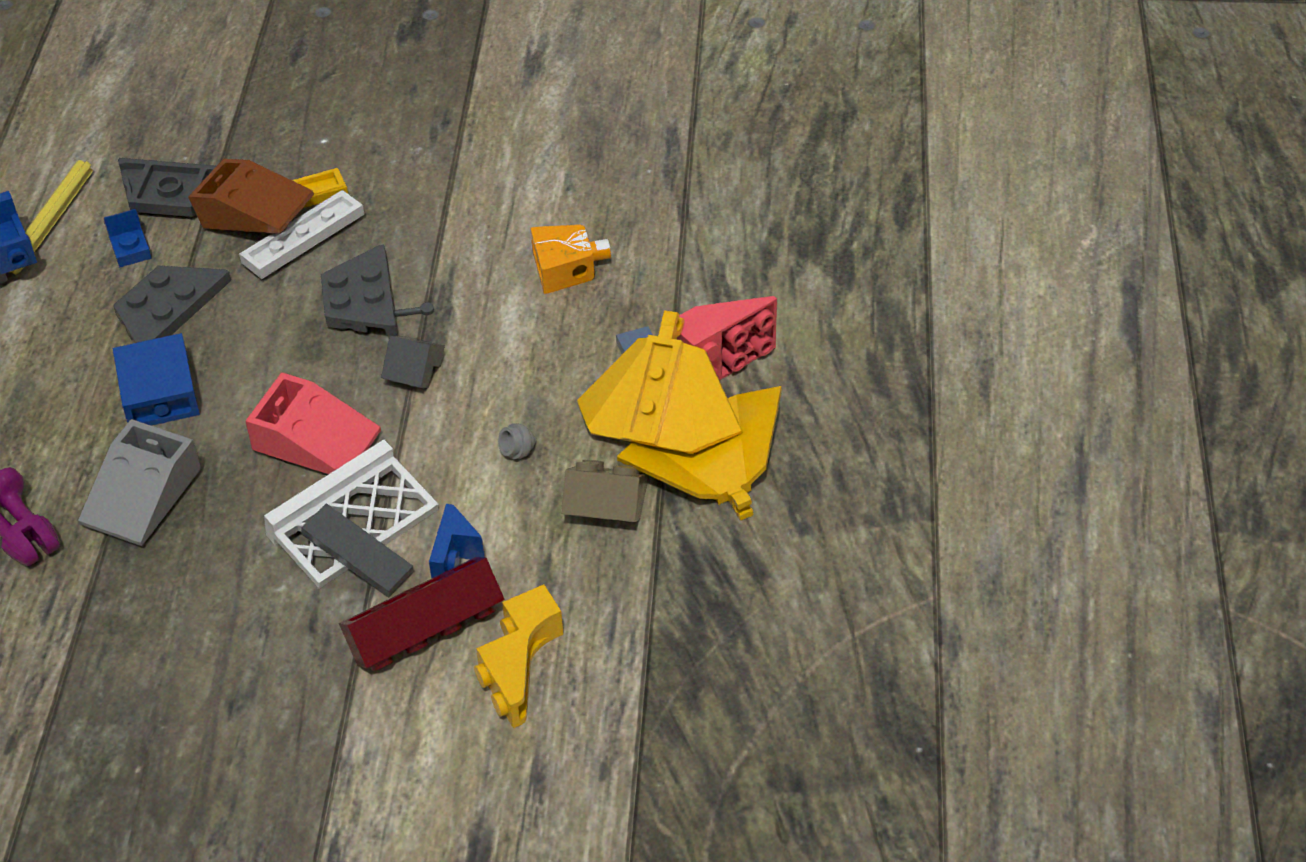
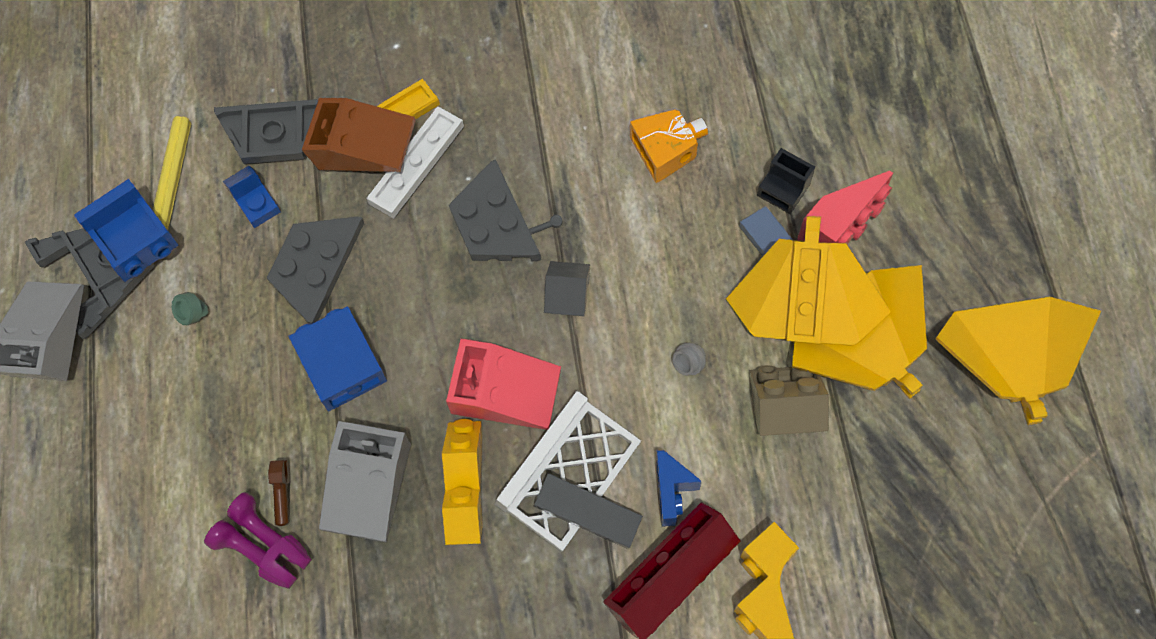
camera: 10 degrees left, 20 degrees up
none -> sand green tile [171,292,209,326]
none -> reddish brown bar [268,460,290,526]
none -> yellow arch [442,419,483,545]
none -> black piece [757,148,815,215]
none -> yellow panel [935,297,1101,425]

